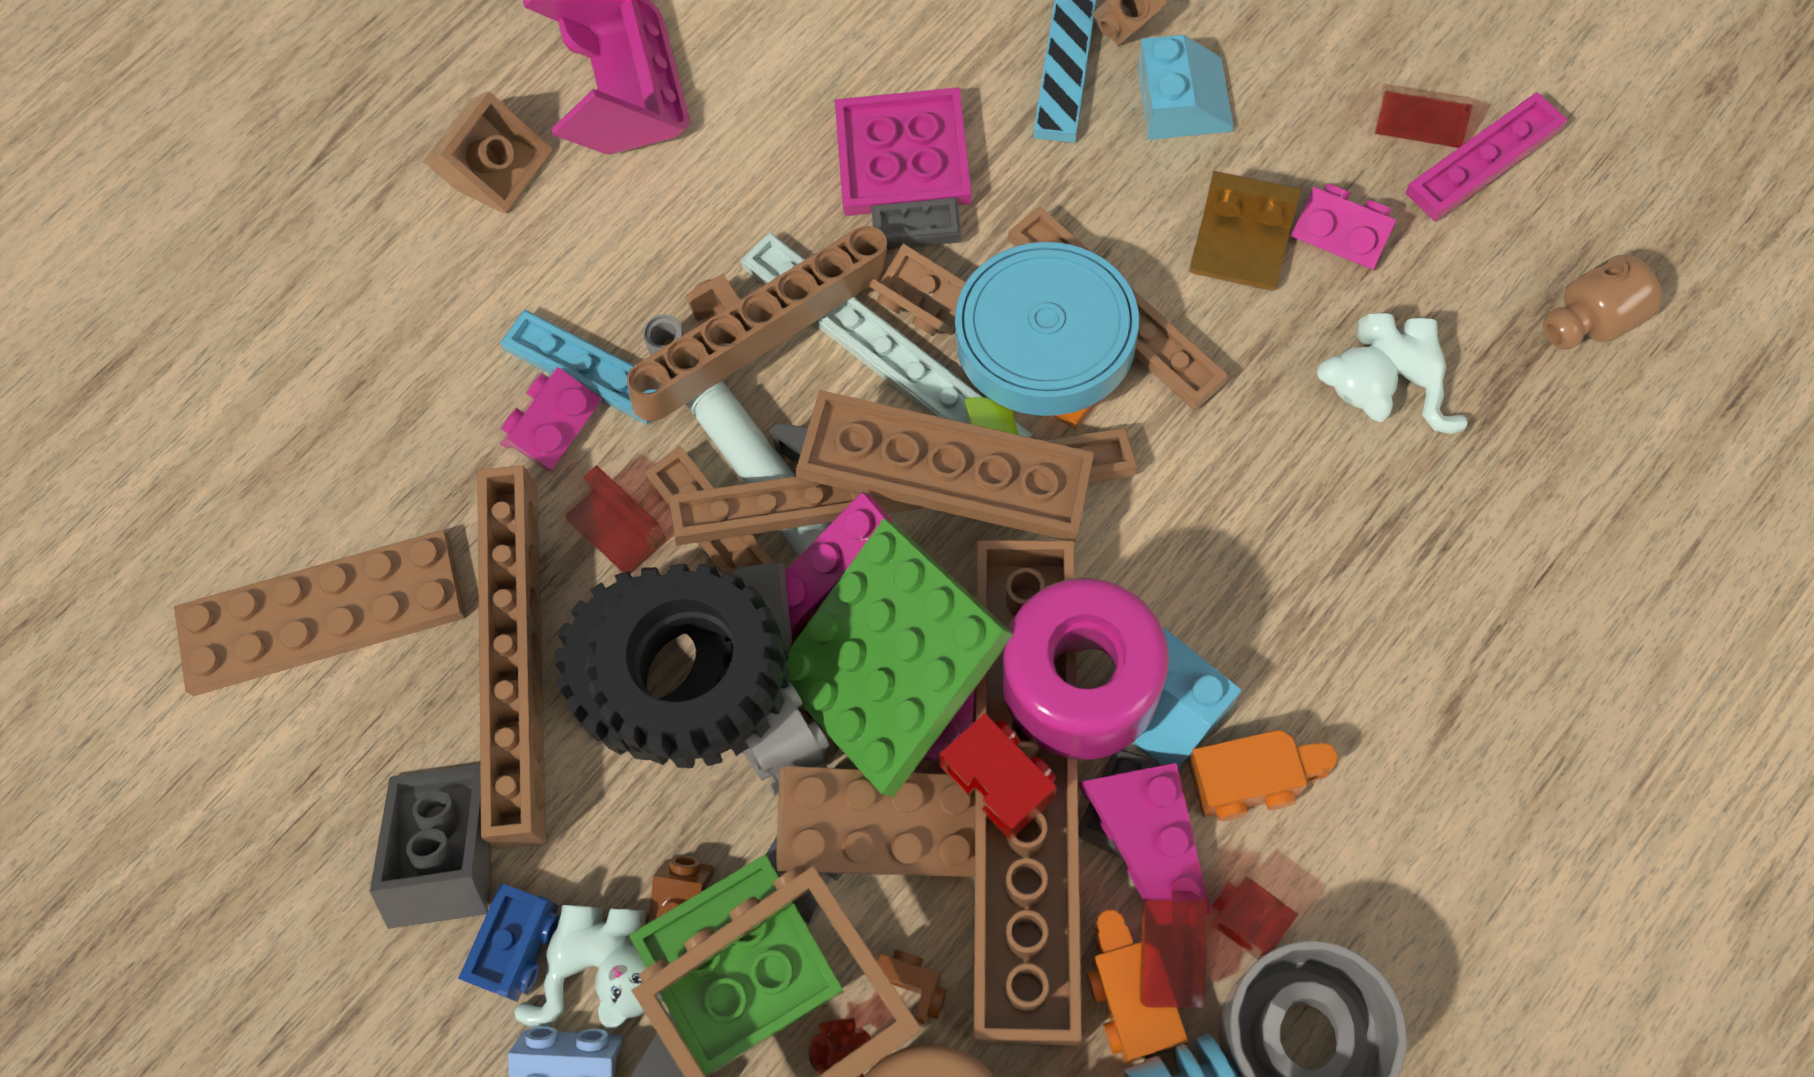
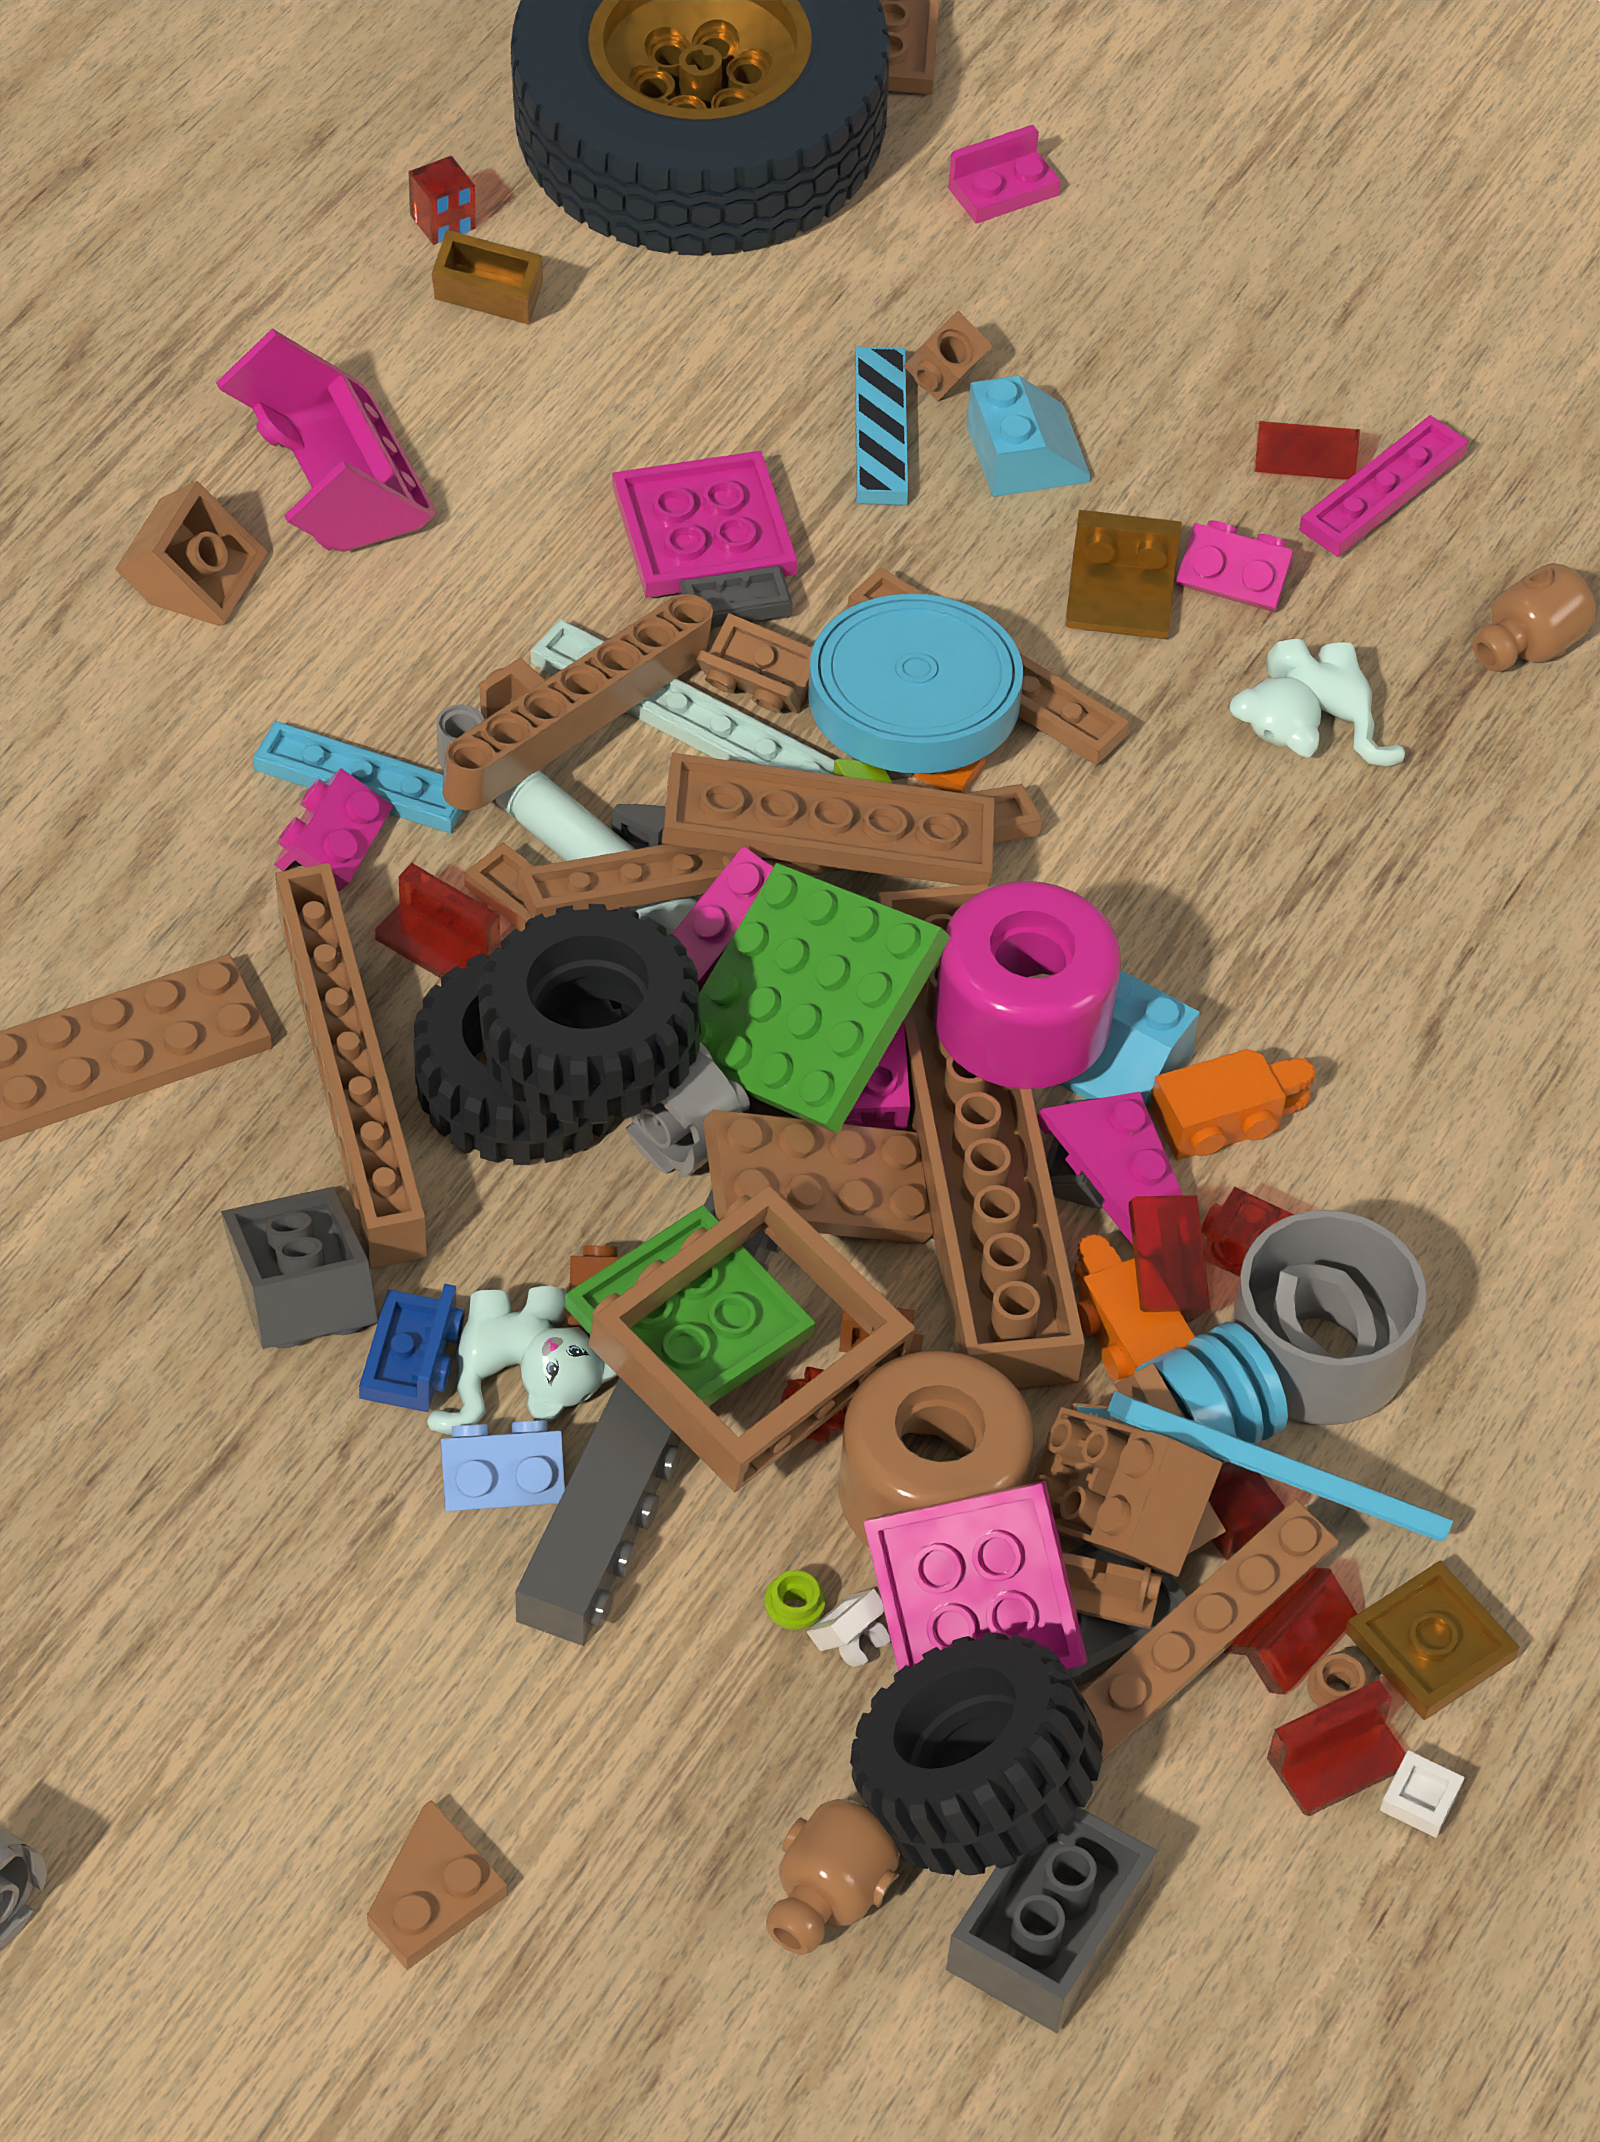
camera: 20 degrees left, 15 degrees down
red brick [939,713,1057,840] -> none

